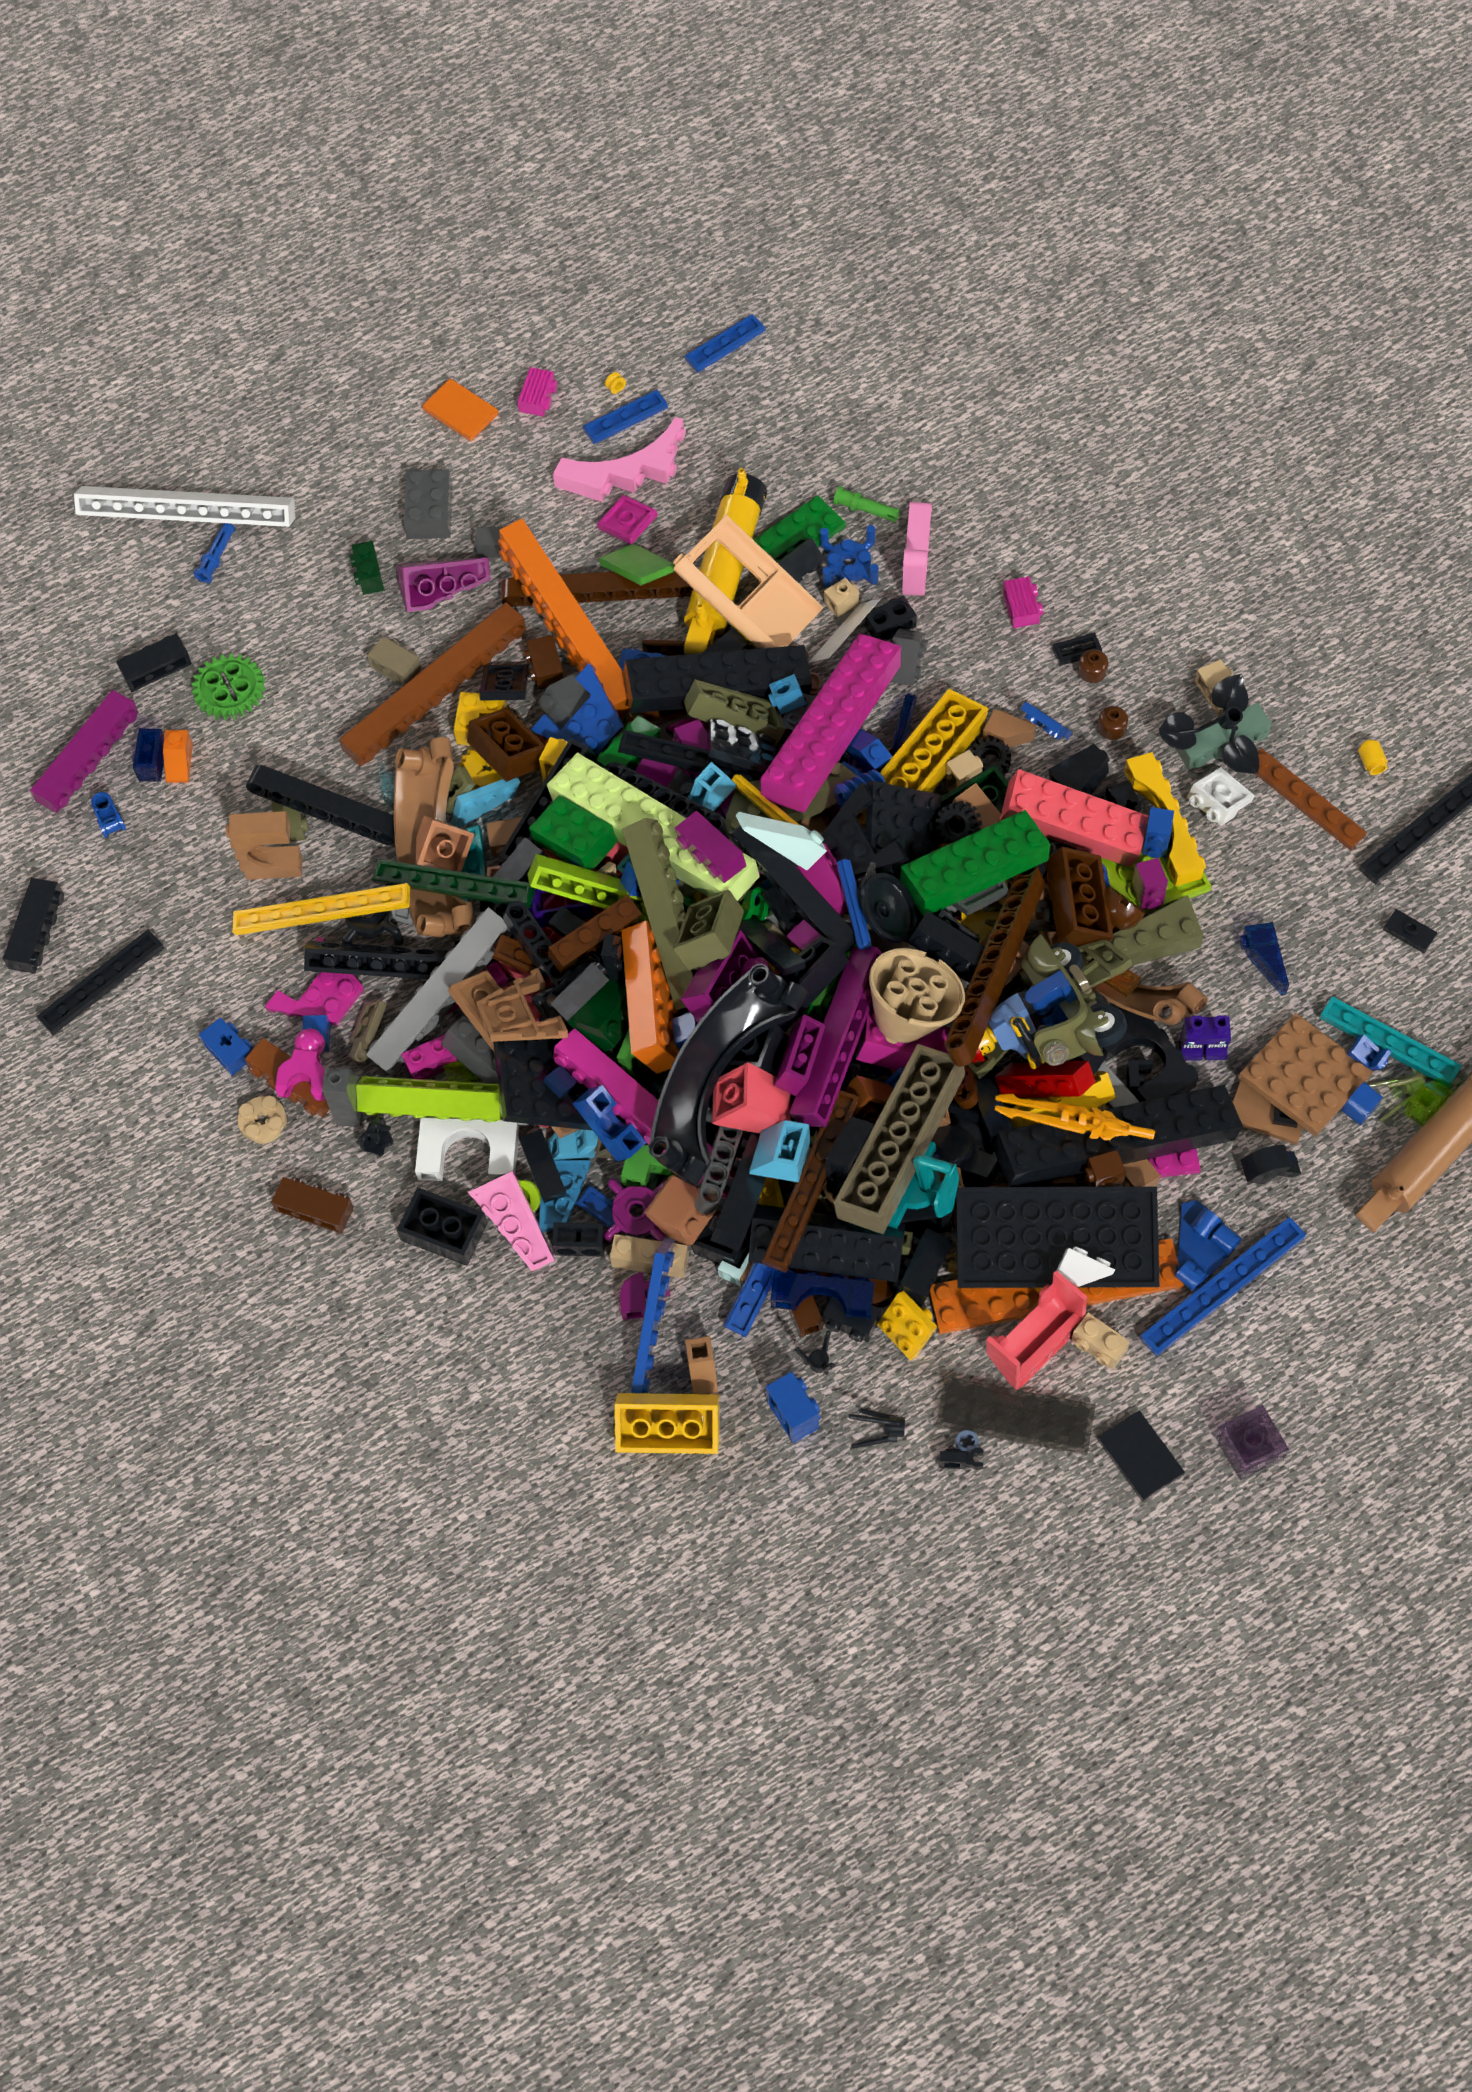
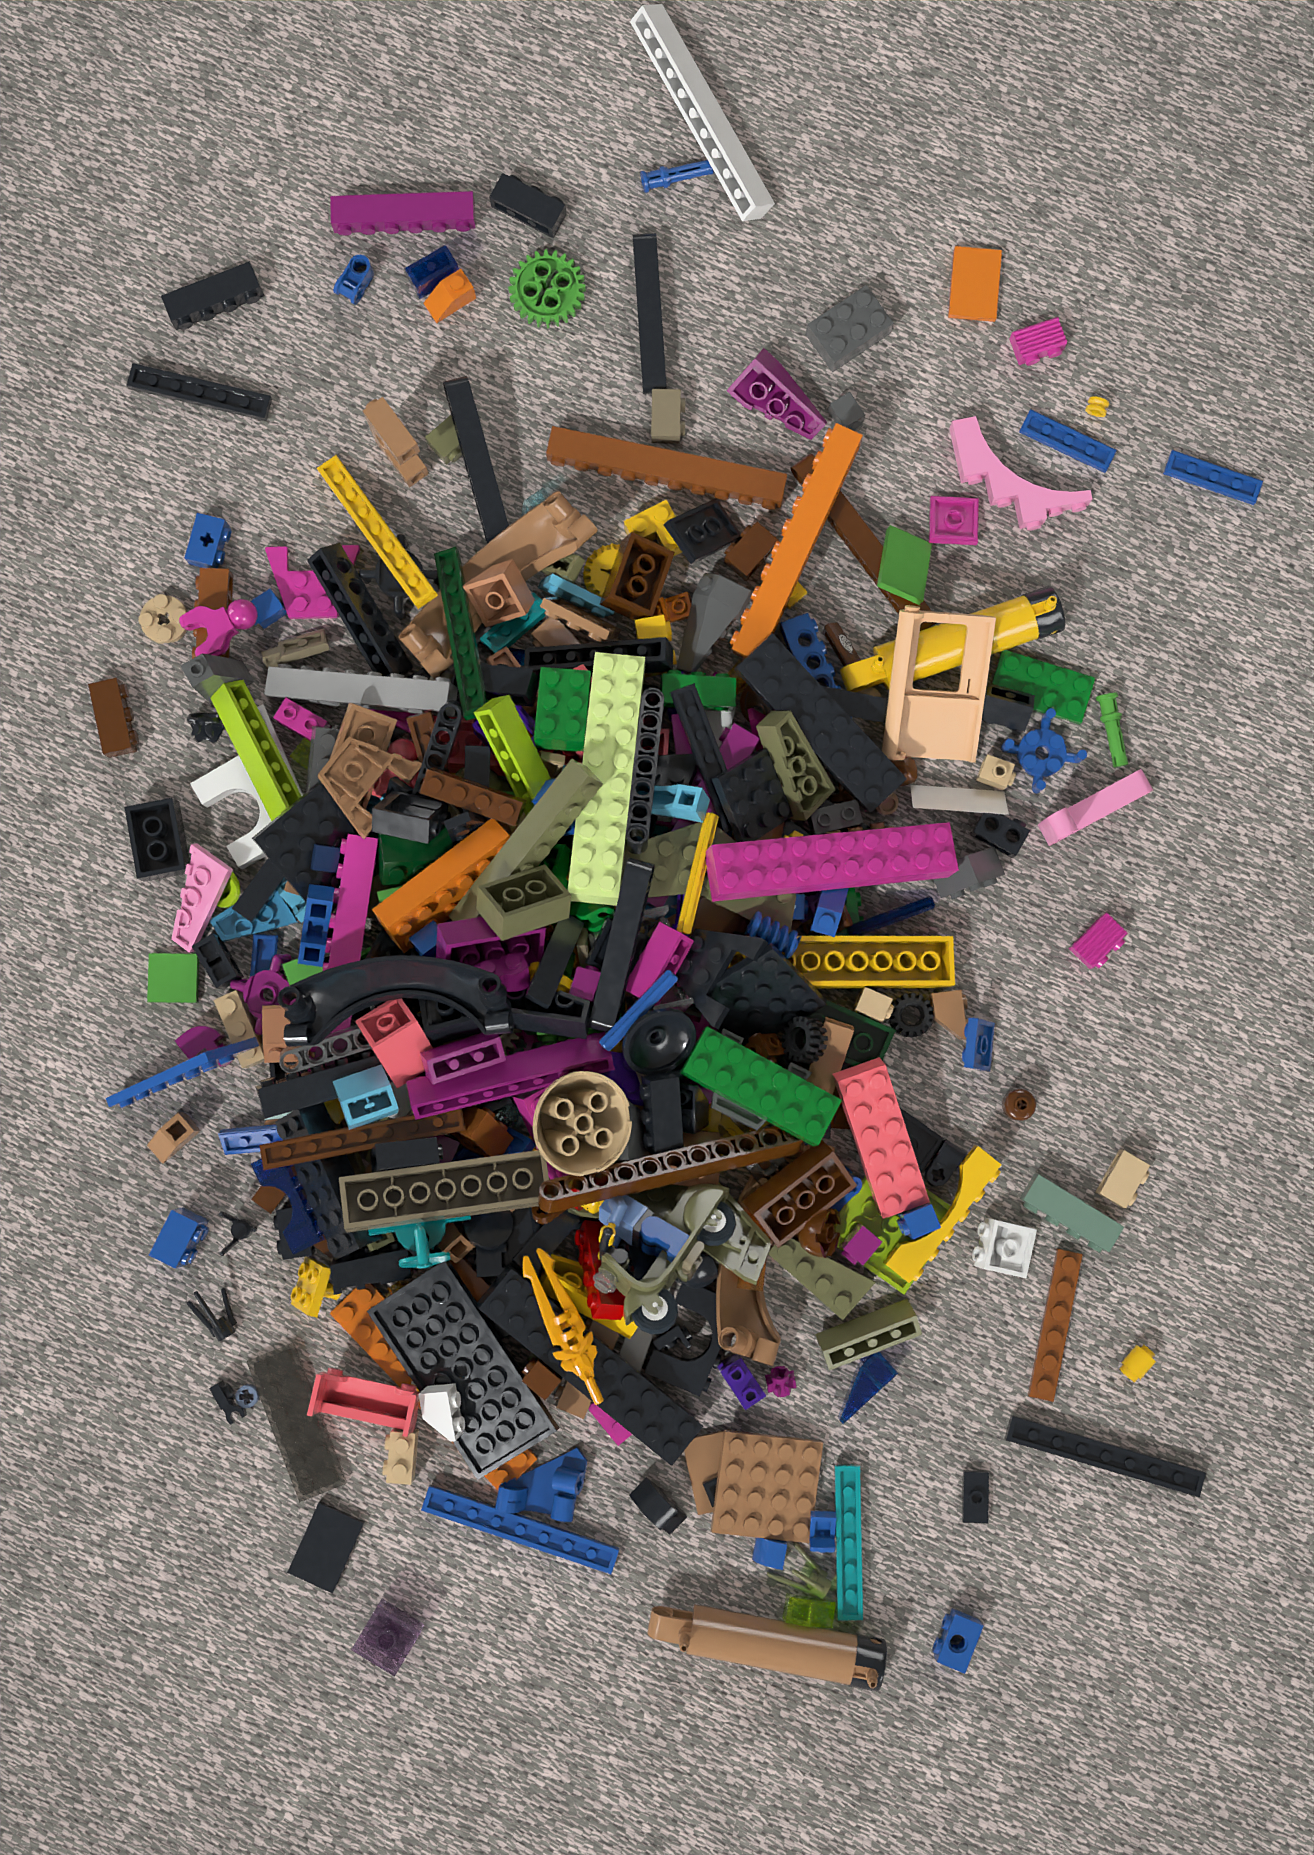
camera: 55 degrees right, 20 degrees up
dark green brick [349,540,385,595] -> none
blue wing [531,663,624,756] -> none
yellow brick [615,1393,720,1454] -> none
magenta brick [675,811,746,883] -> none
light aqua wedge [736,812,827,870] -> none
dark azure brick [768,674,806,715] -> none
black slope [1048,744,1109,795] -> none
black tile [1052,632,1103,666] -> none
reddish brown head [1078,649,1109,683] -> none
black plant [1159,674,1259,774] -> none
none -> bright green tile [147,953,199,1003]
none -> medium nougat plate [540,597,621,642]
none -> black beam [632,233,667,394]
none -> magenta gear [765,1366,797,1397]
none -> olive brick [815,1299,922,1371]

